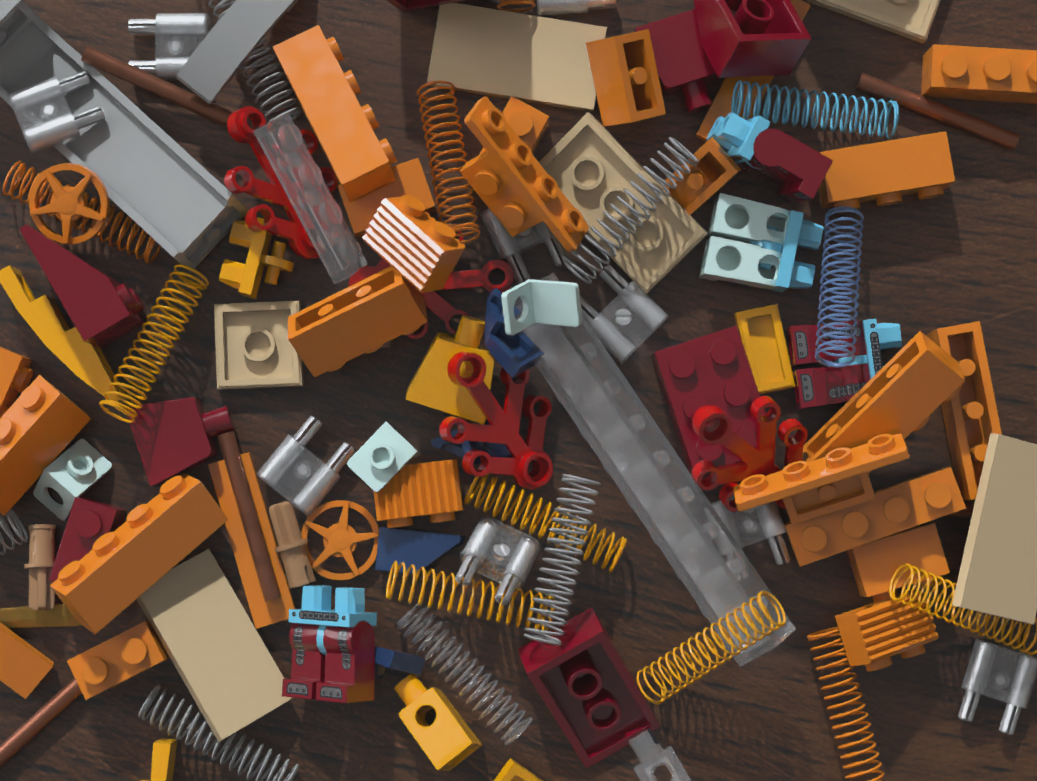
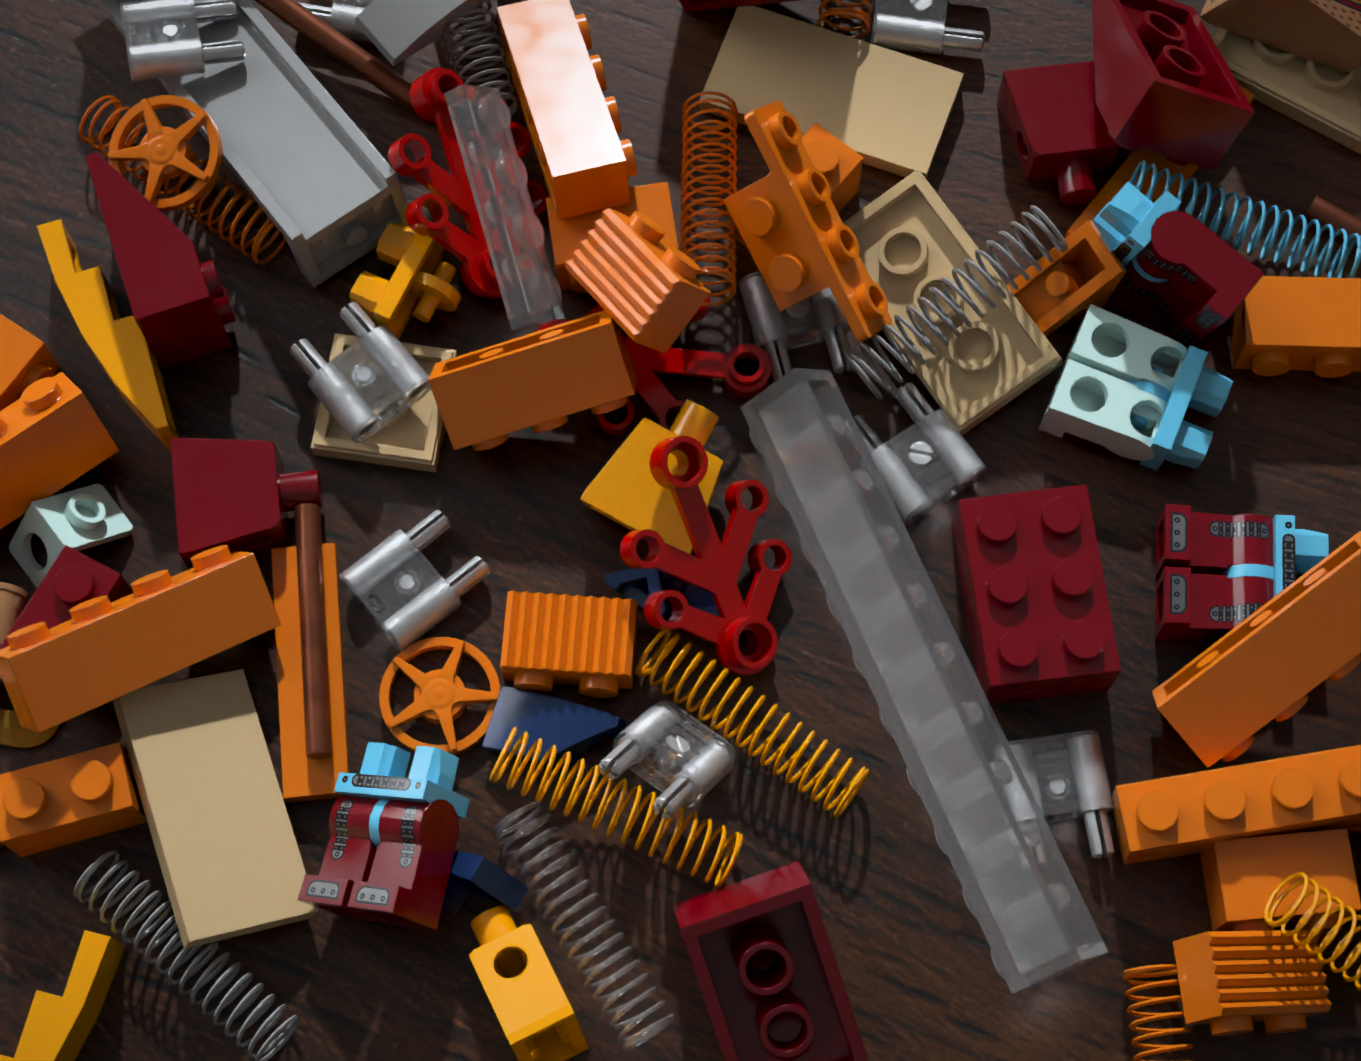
camera: 10 degrees right, 15 degrees down
light orange piece [99,264,209,423] -> none
medium nougat axle [269,501,316,588] -> none
light aqua bracket [347,422,420,492] -> none
dark blue slope [485,288,544,378] -> none
light aqua bracket [501,279,582,335] -> none
light grey piece [523,474,601,646] -> none
orange brick [586,29,666,127] -> none
light orange piece [636,591,786,705] -> none
red plant [691,396,808,512] -> none
orange bracket [733,434,910,525] -> none
light orange tile [735,304,795,395] -> none
medium blue piece [815,206,864,367] -> none
none -> clear piece [290,302,431,443]

